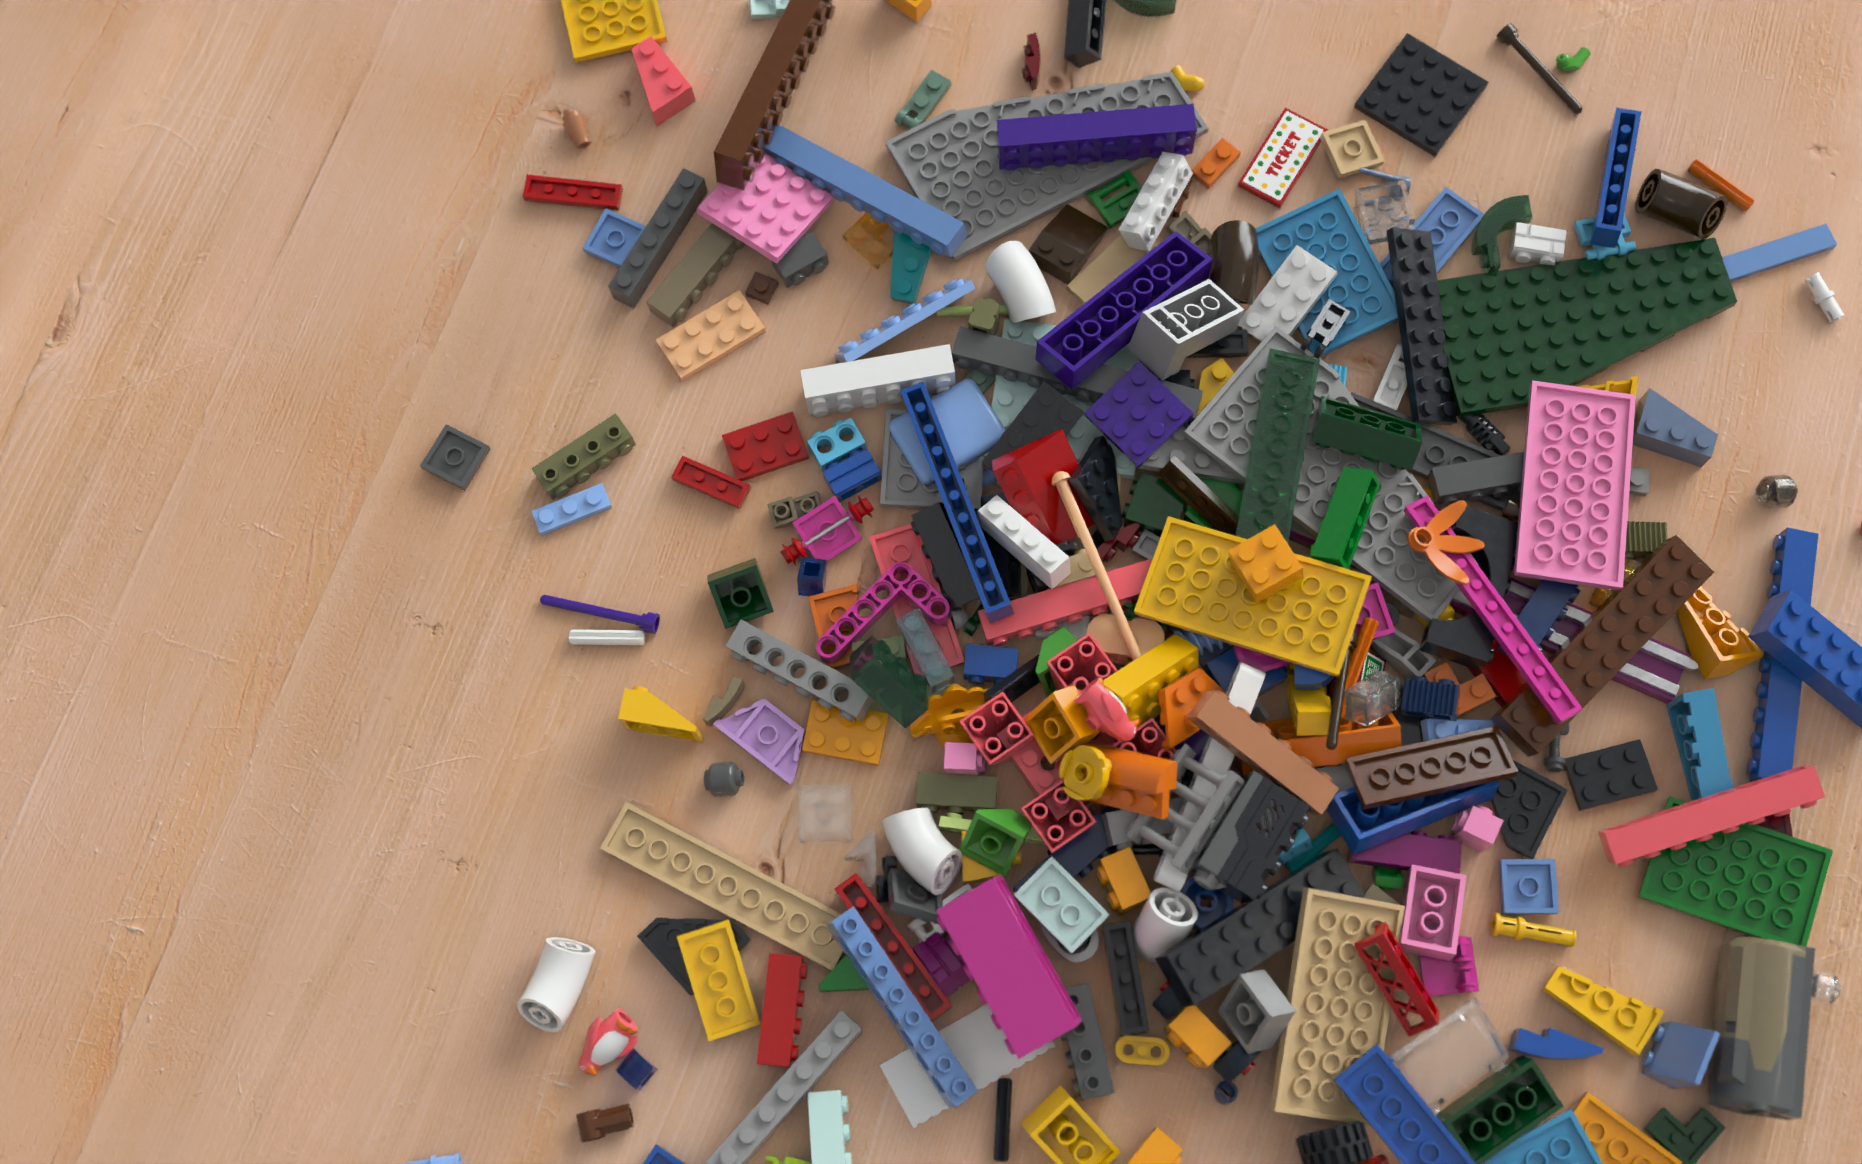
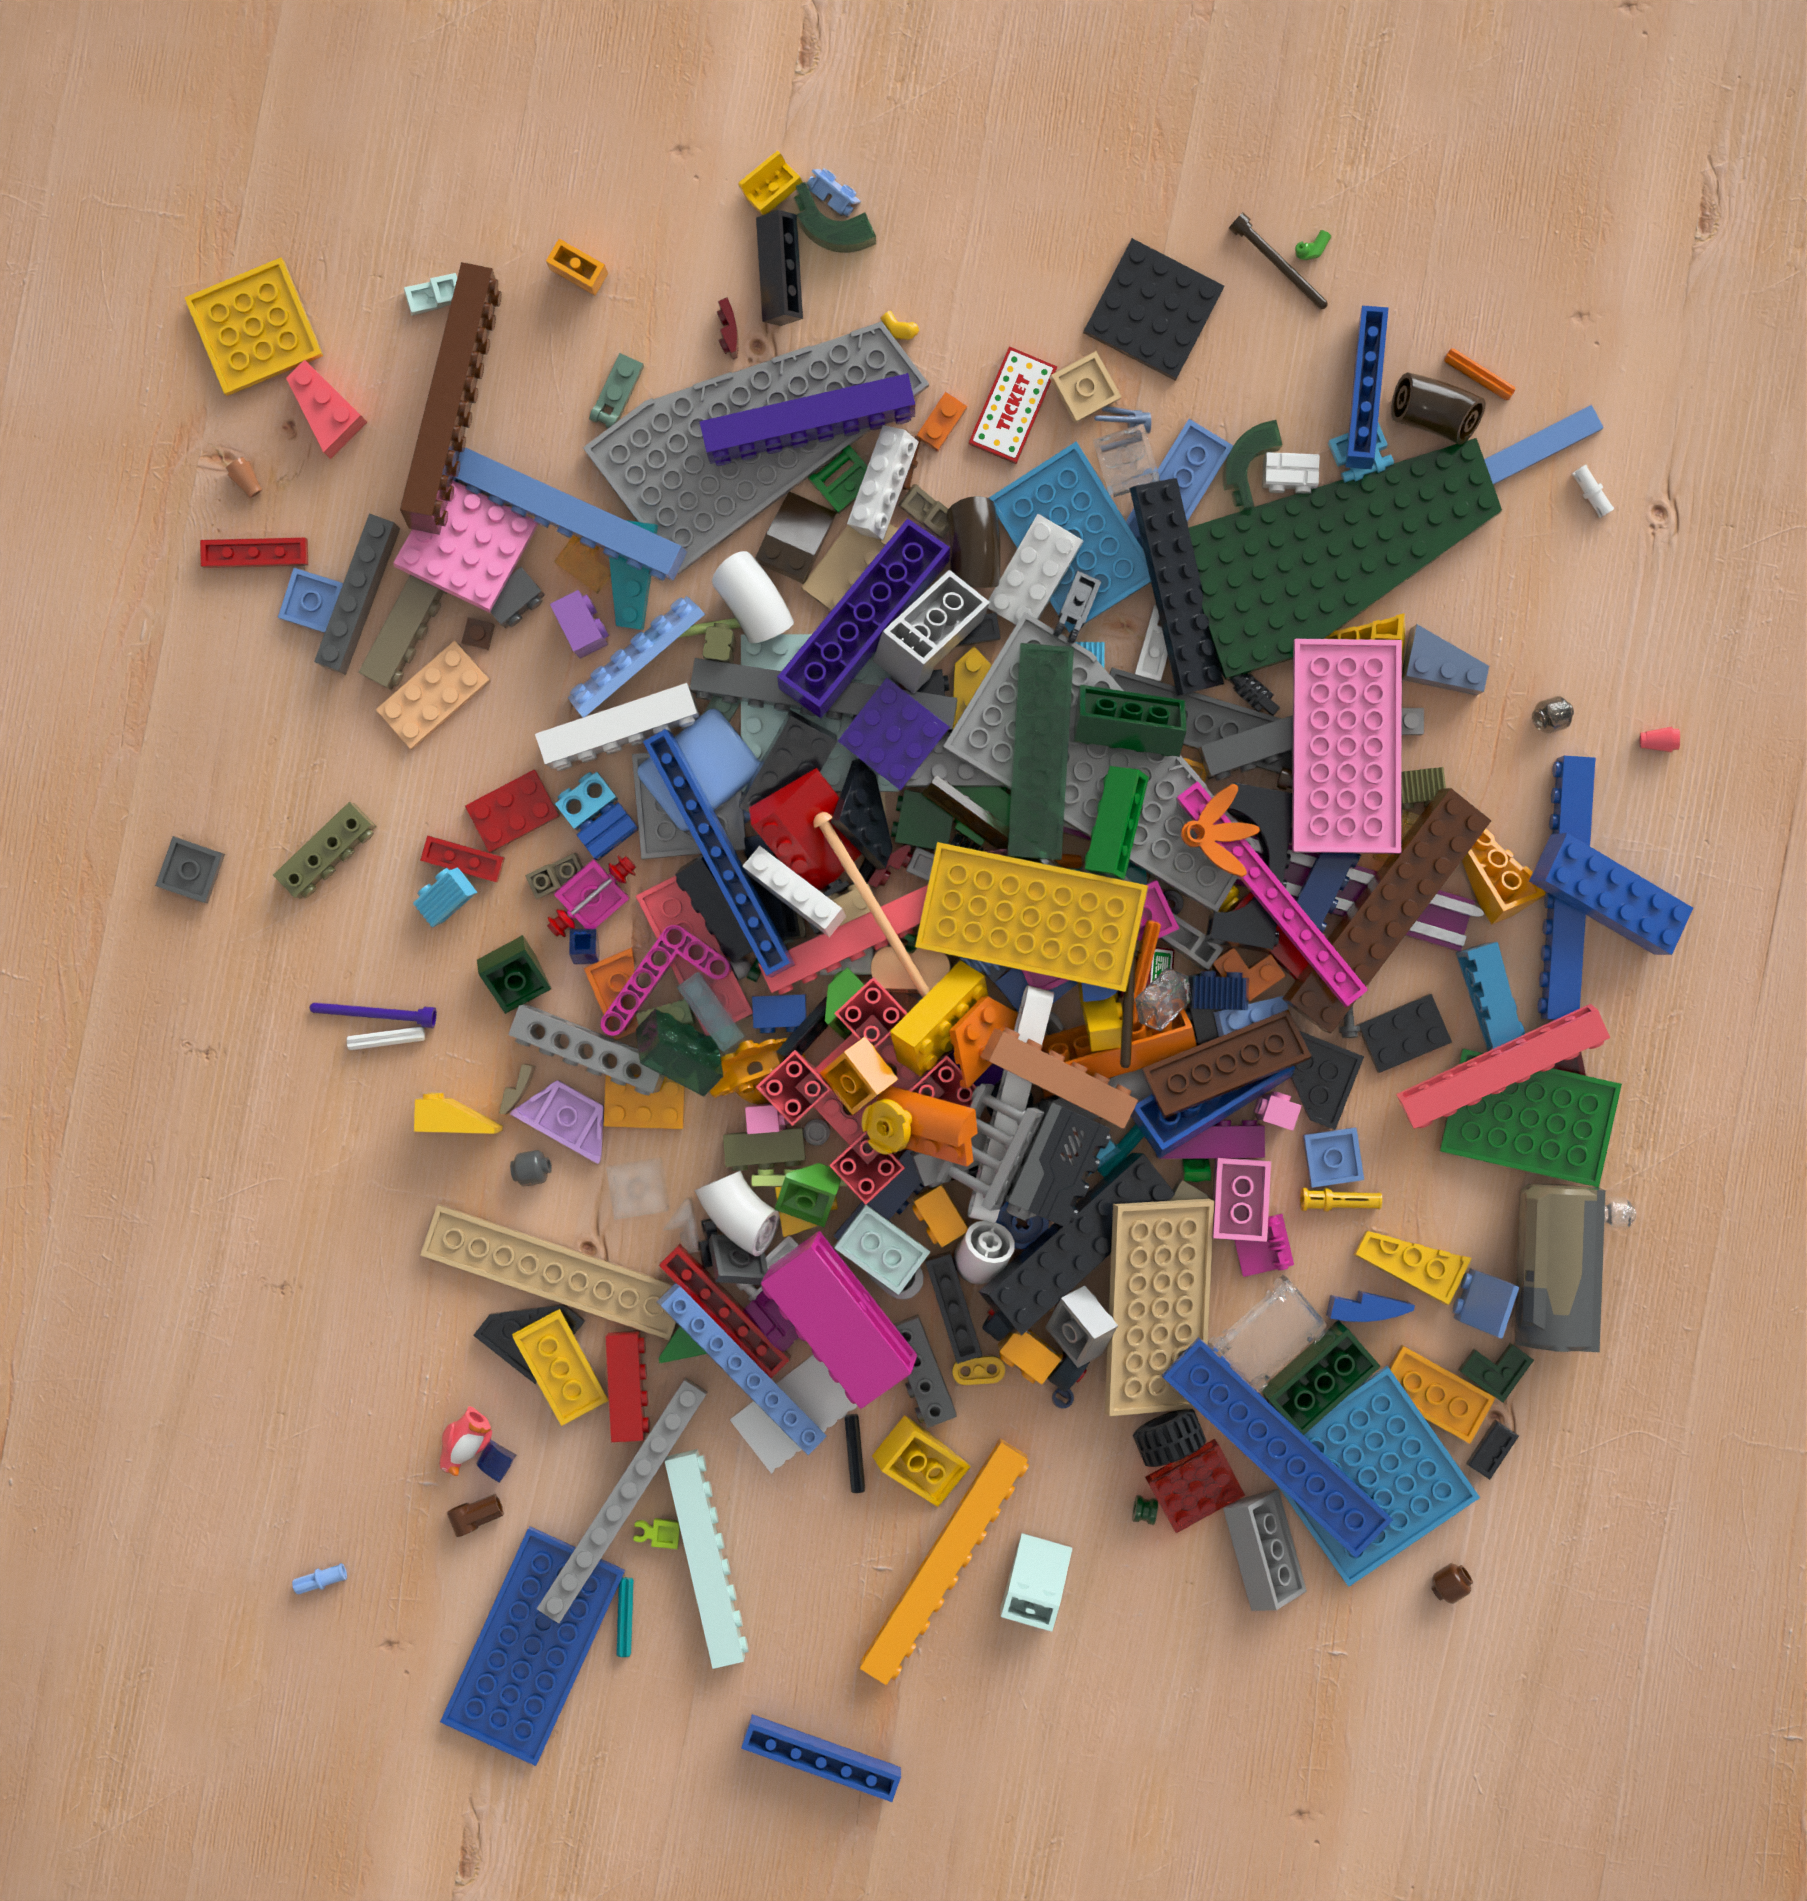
camera: 15 degrees left, 15 degrees up
white brick [517,937,596,1032] -> none
light blue plate [531,483,612,536] -> none
coral animal [1073,677,1139,741] -> none
light orange brick [1228,524,1303,603] -> none
red fence [1354,921,1440,1037] -> none
none -> medium azure brick [413,868,477,927]
none -> medium lavender brick [550,590,609,659]
none -> light grey plate [803,1119,830,1145]

